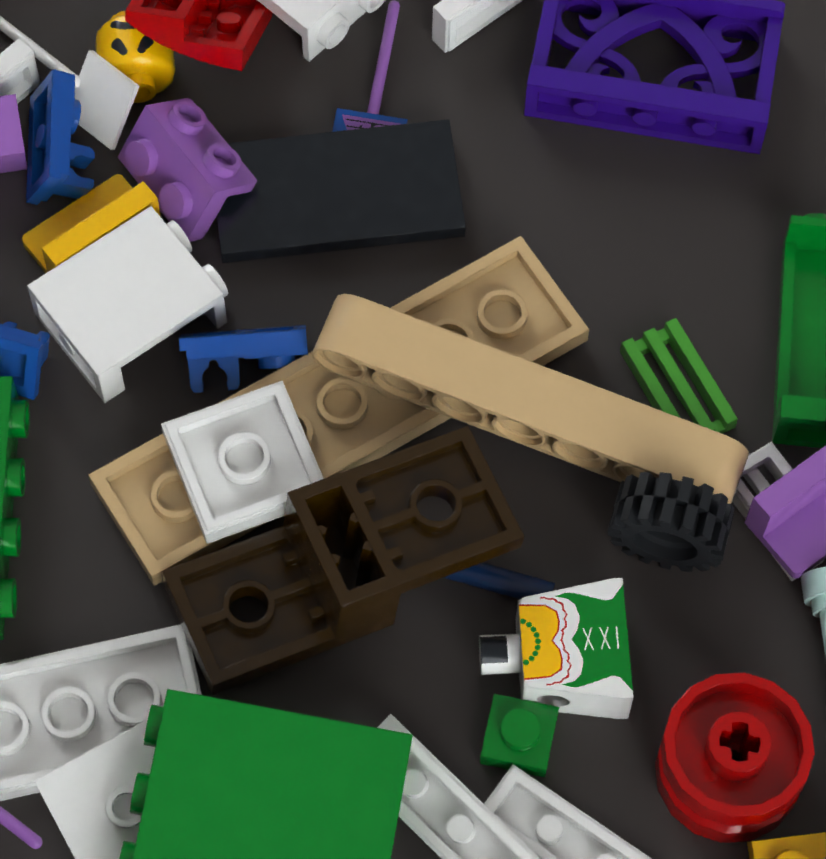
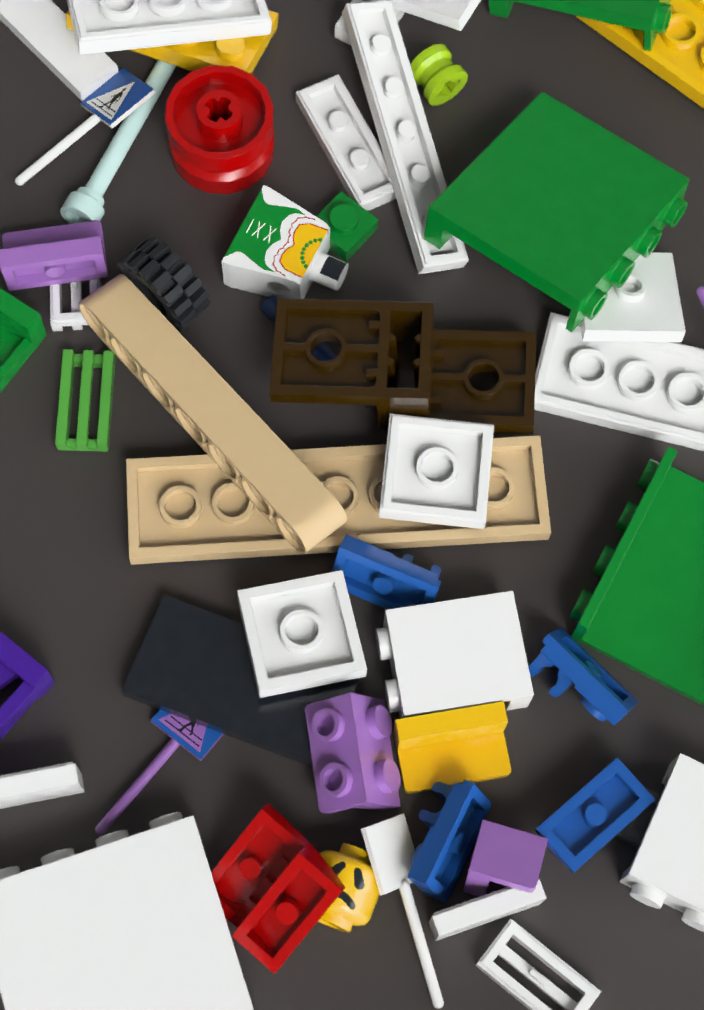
camera: 155 degrees left, 5 degrees up
none -> white plate [237,570,367,698]

